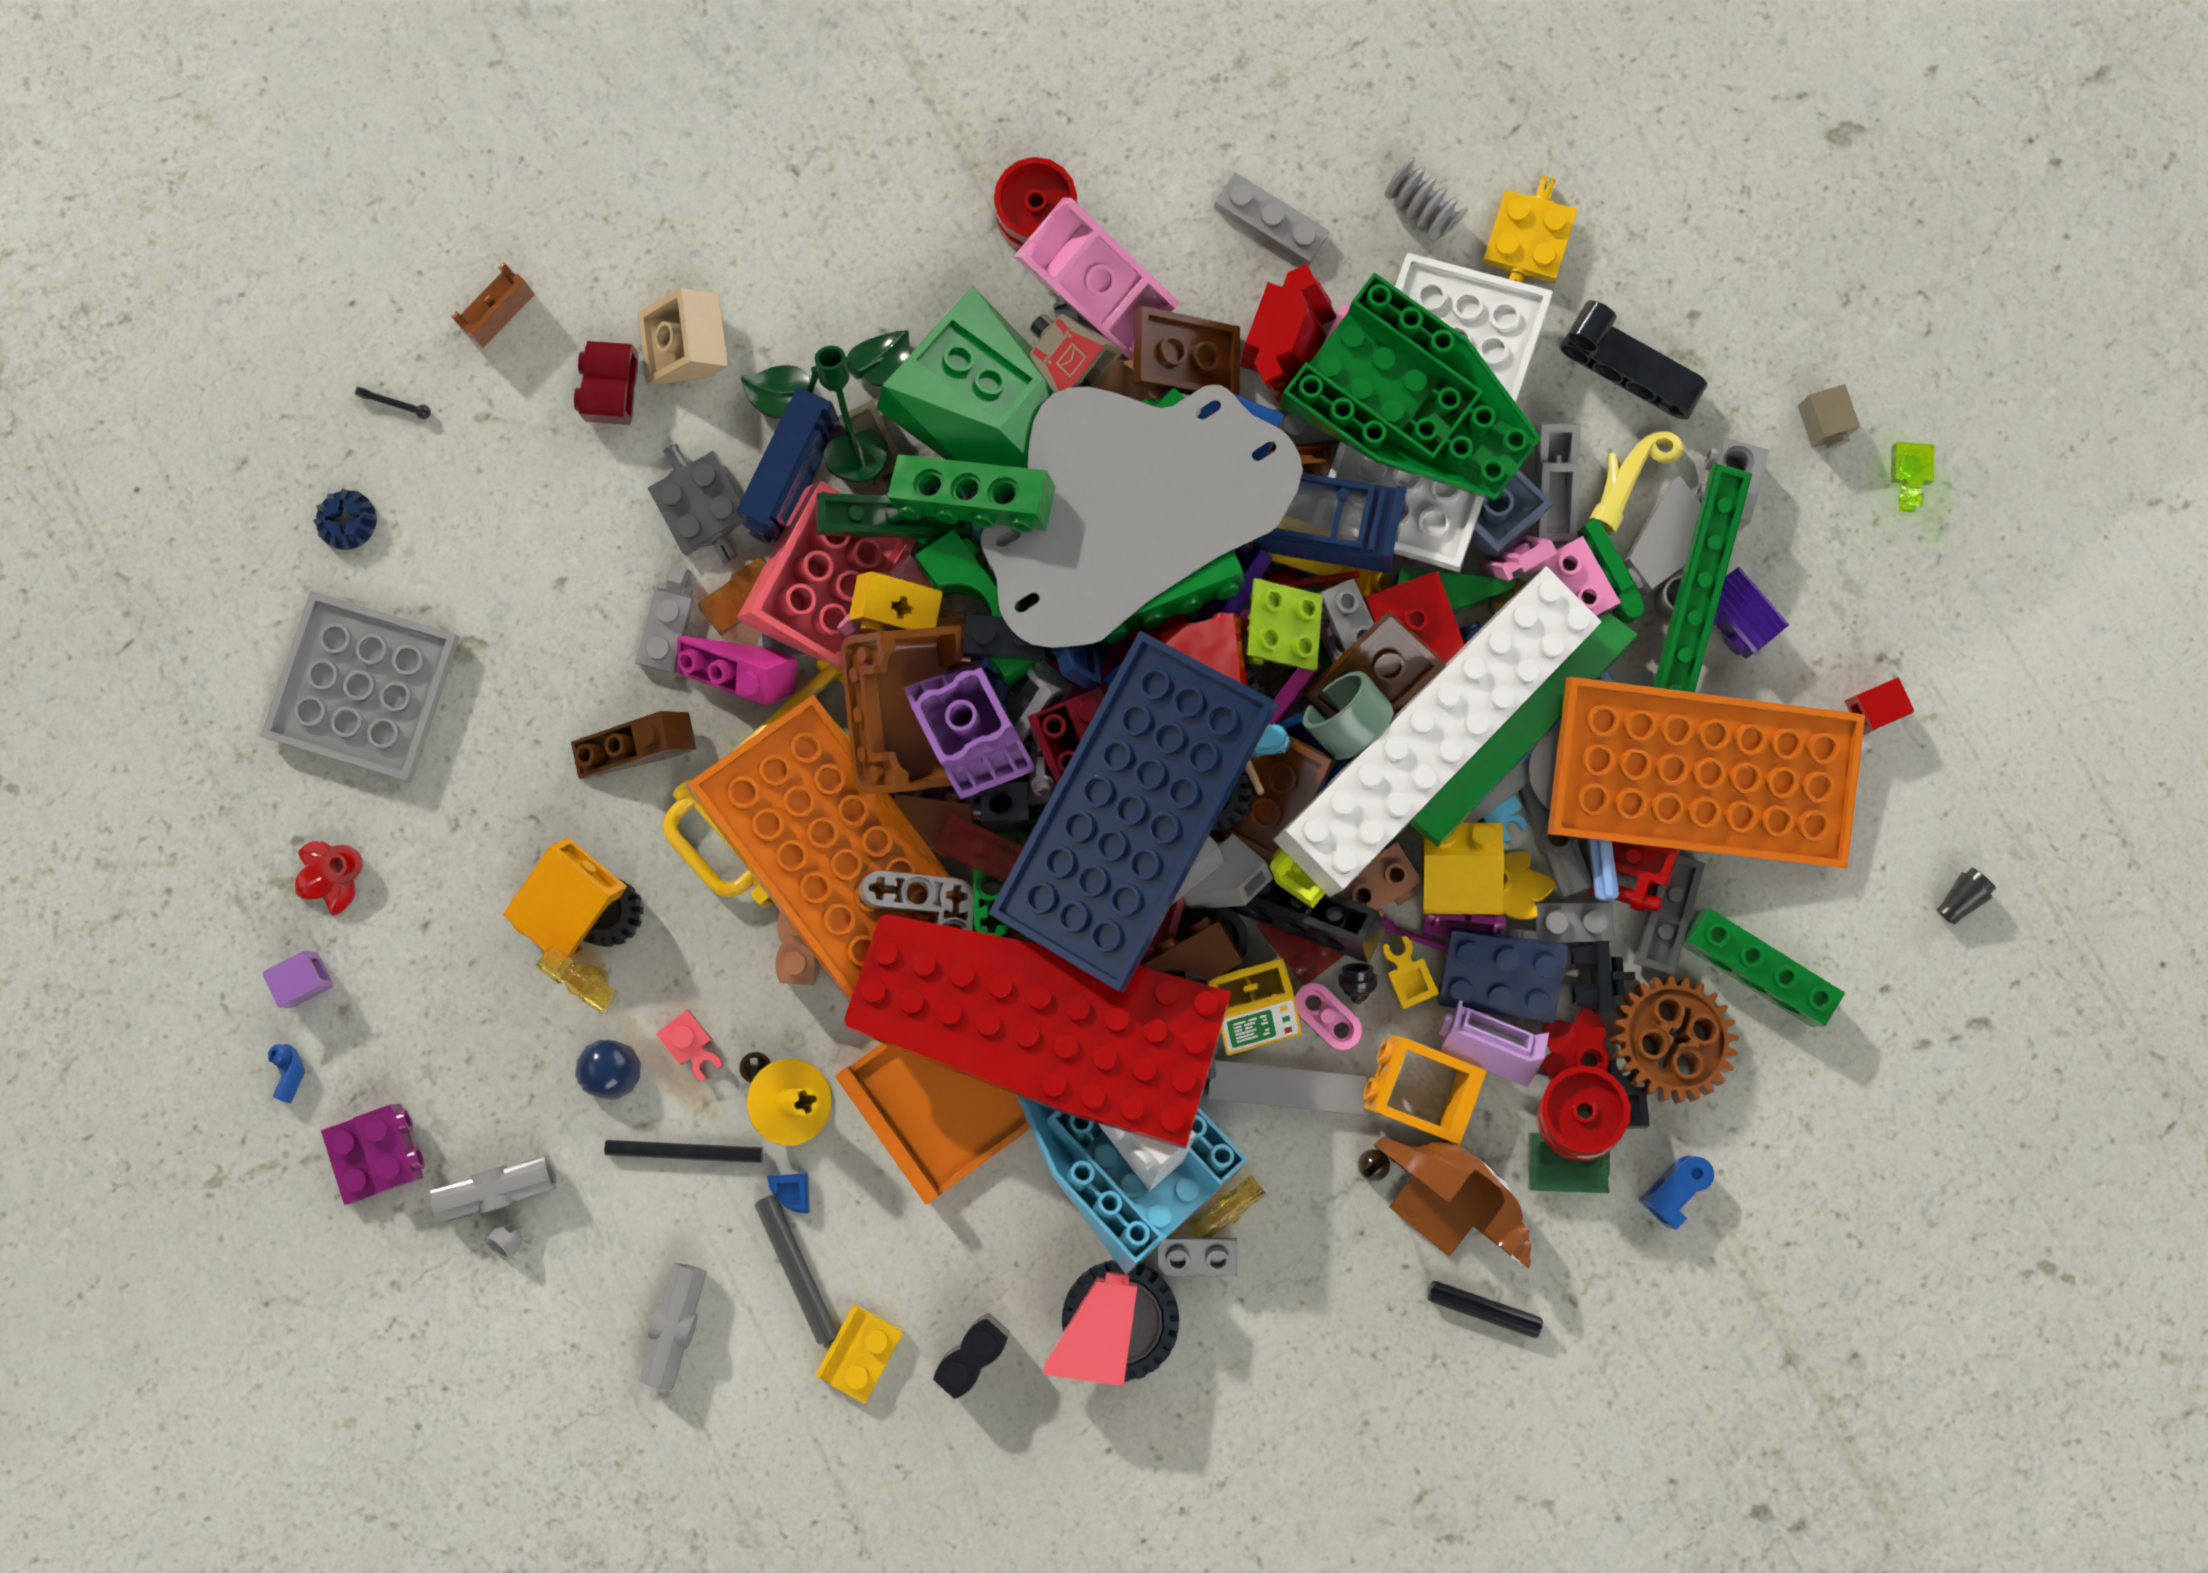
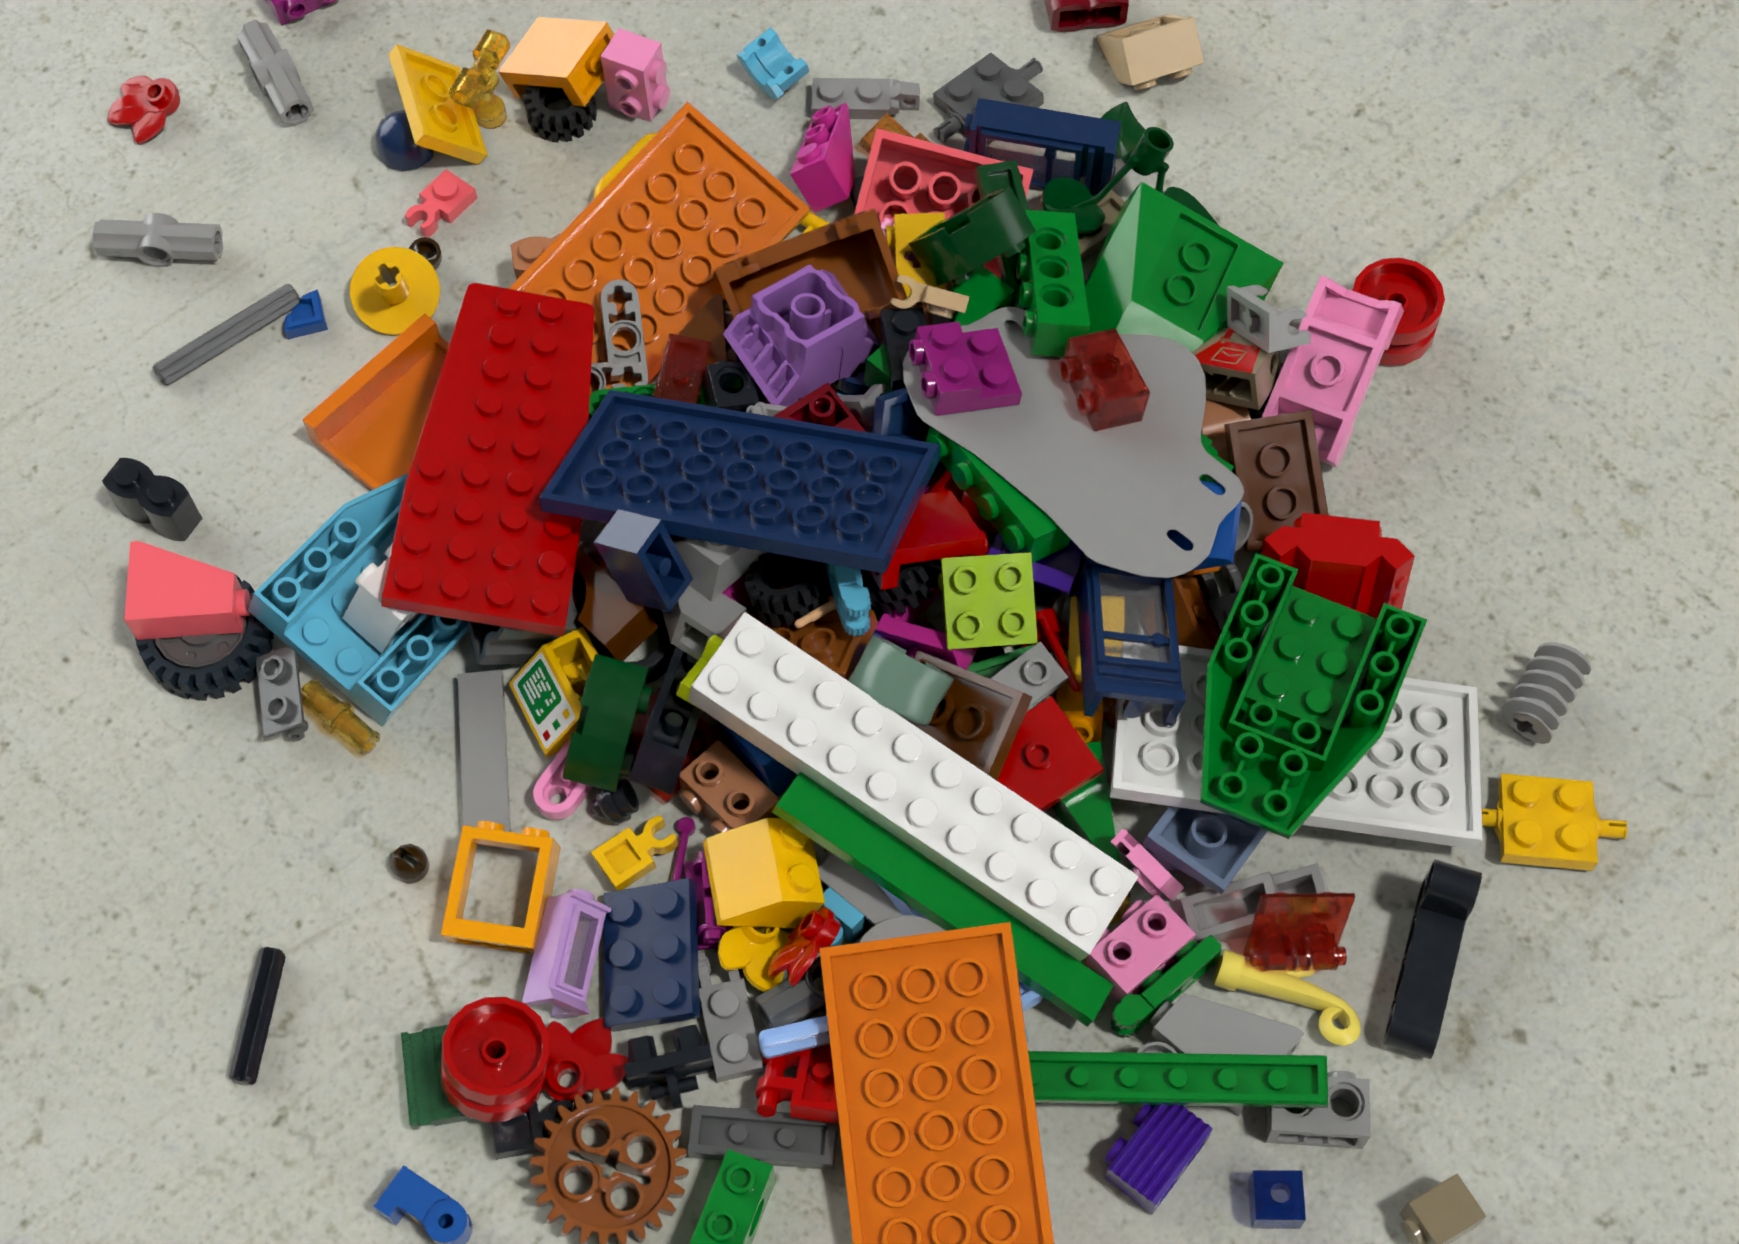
camera: 80 degrees right, 20 degrees down
light grey hinge [485,1224,522,1260] -> none
reddish brown slope [571,711,697,779] -> none
black bar [604,1140,764,1163] -> none
yellow plate [815,1303,905,1404] -> none
light grey plate [1214,172,1330,266] -> none
dark orange animal [1373,1137,1531,1269] -> none
none -> red plate [107,75,180,145]
none -> yellow plate [388,44,488,165]
none -> dark green brick [563,654,653,792]
none -> dark blue brick [594,509,693,613]
none -> bright pink brick [601,28,670,122]
none -> medium azure piece [736,27,810,100]
none -> red plate [768,907,840,987]
none -> tan plate [890,275,969,318]
none -> dark green brick [908,187,1036,287]
none -> magenta plate [909,322,1022,416]
none -> clear red brick [1059,328,1150,432]
none -> light grey hinge [1227,285,1311,353]
none -> clear red hinge [1243,892,1355,971]
none -> clear blue plate [1248,1170,1306,1229]

